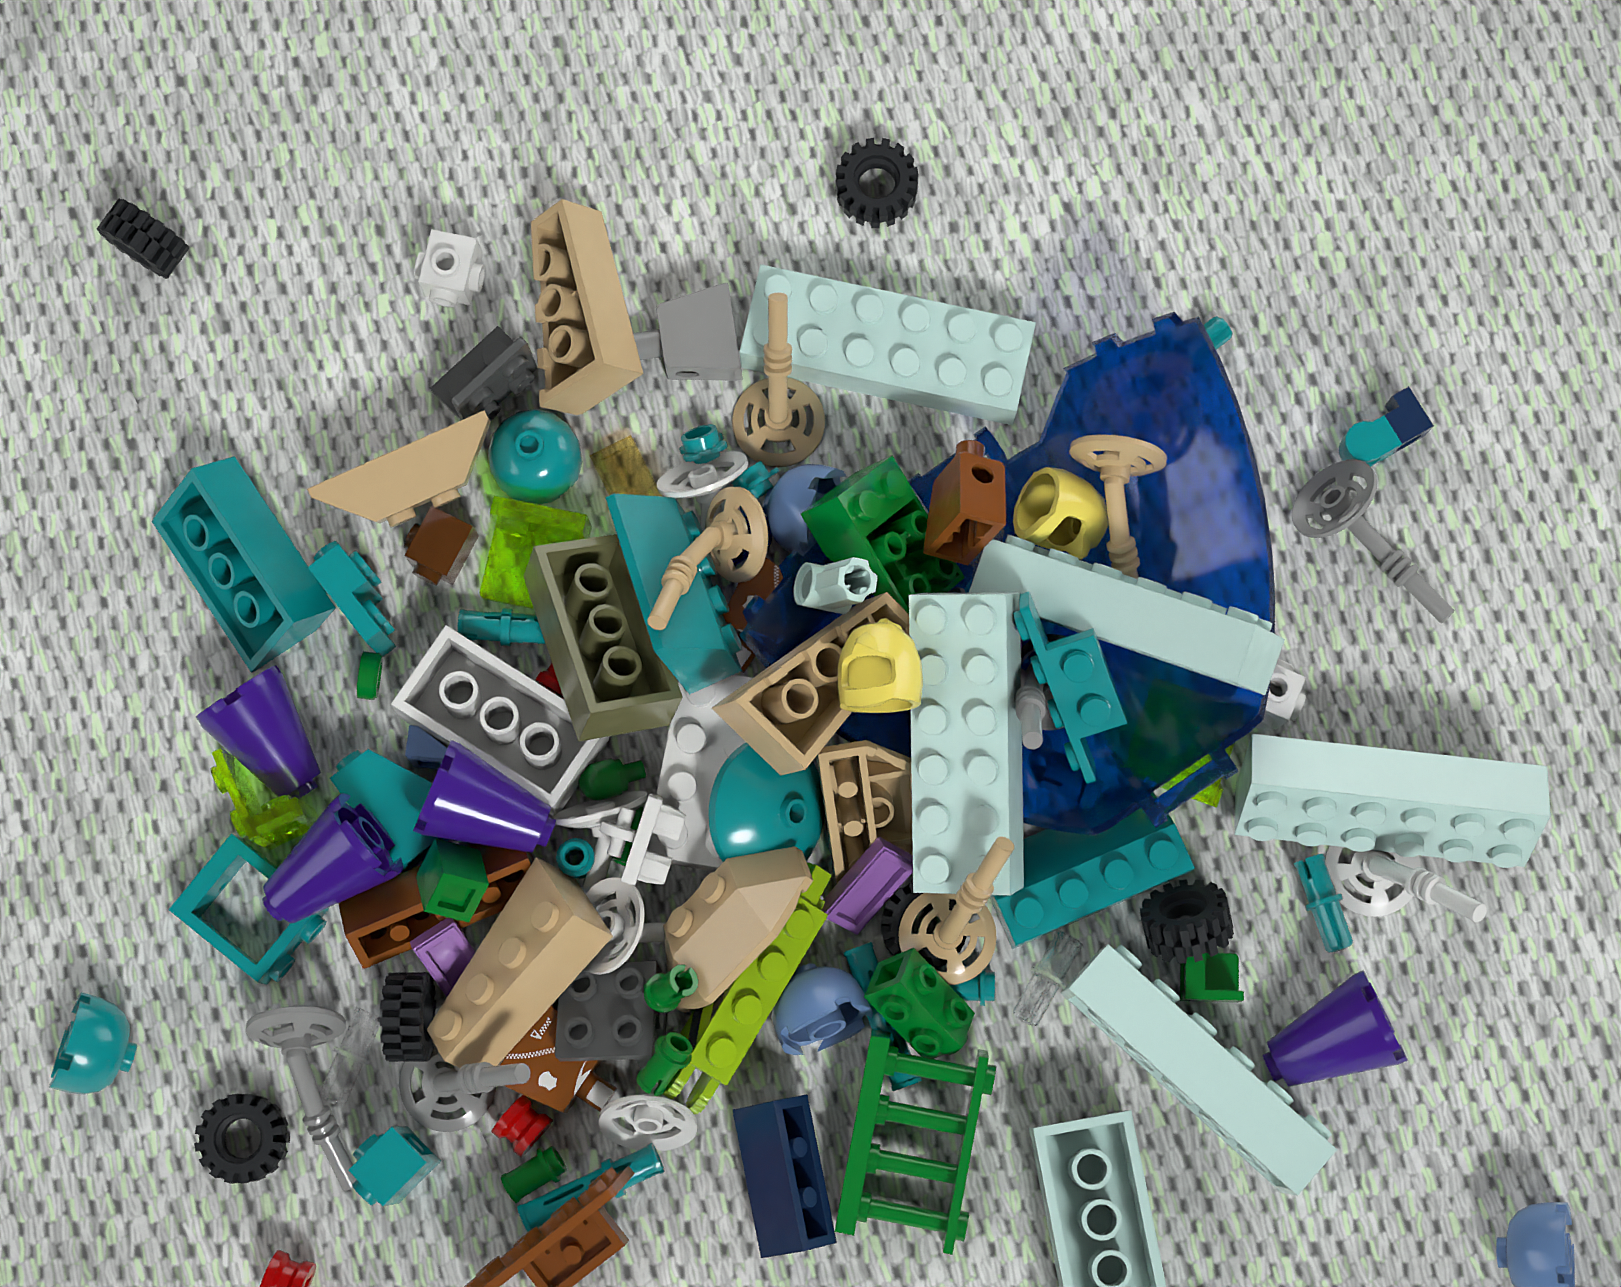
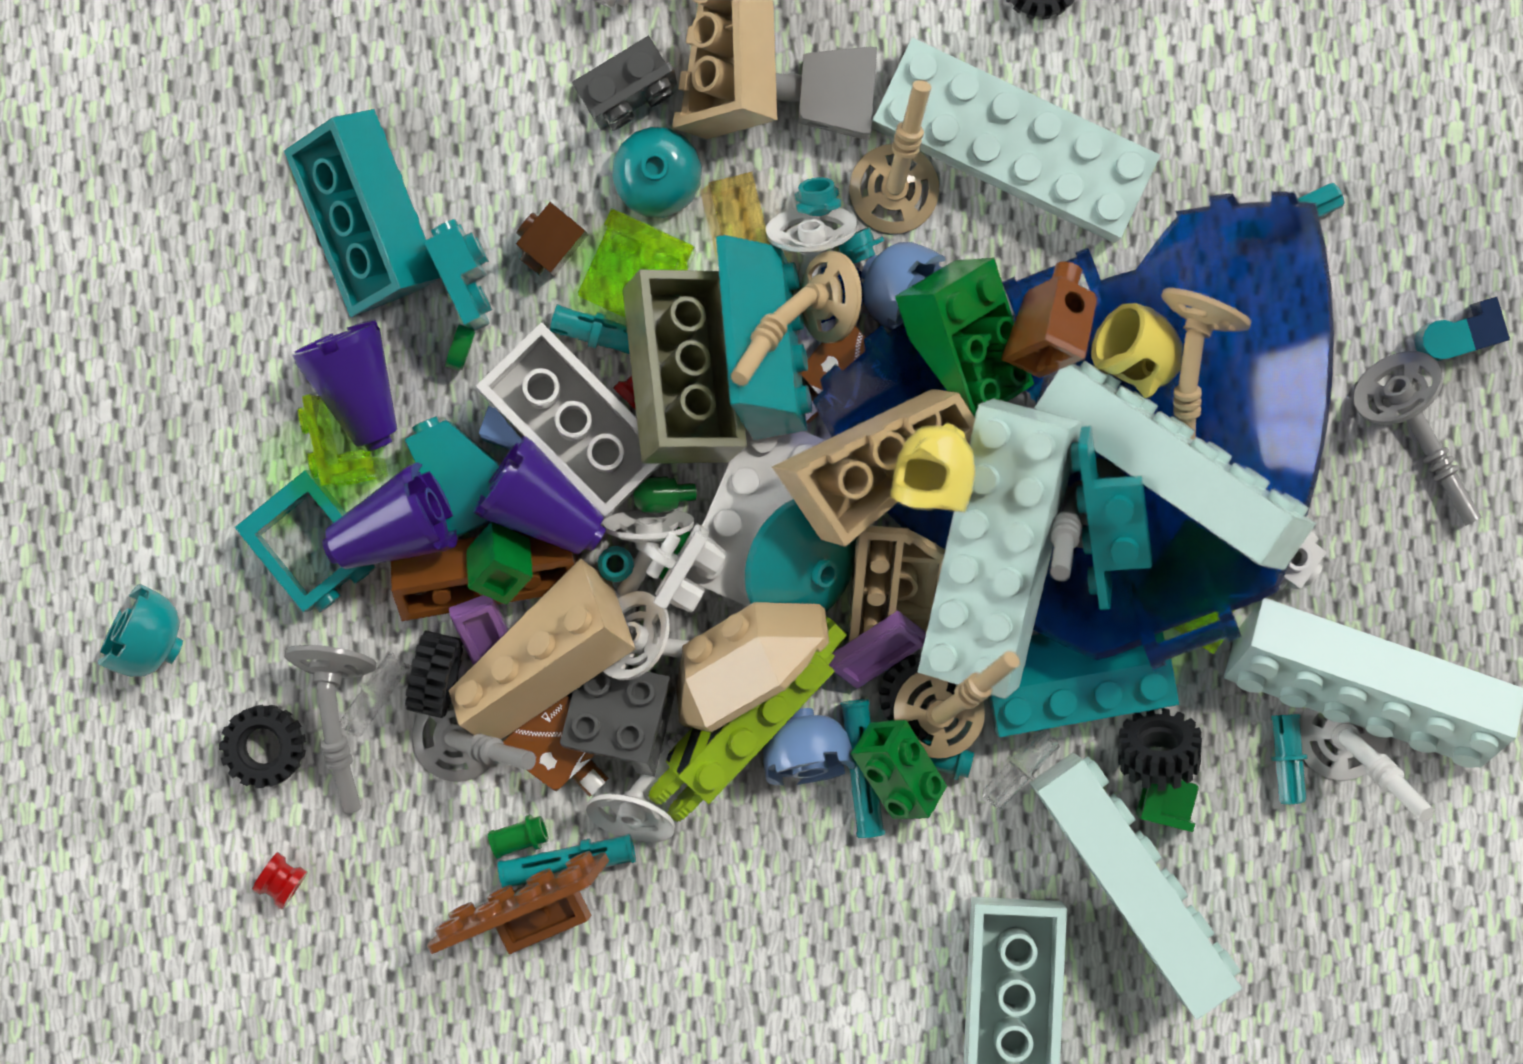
camera: 10 degrees right, 10 degrees up
tan wedge [307,410,490,528] -> none
teal brick [348,1126,441,1206] -> none
red wheel [491,1095,553,1158] -> none
green pin [636,1032,692,1096] -> none
green pin [644,964,699,1013] -> none
dark blue brick [732,1094,837,1258] -> none
light aqua piece [794,557,877,614] -> none
green fence [835,1029,996,1255] -> none
dark purple cone [1262,970,1408,1087] -> none

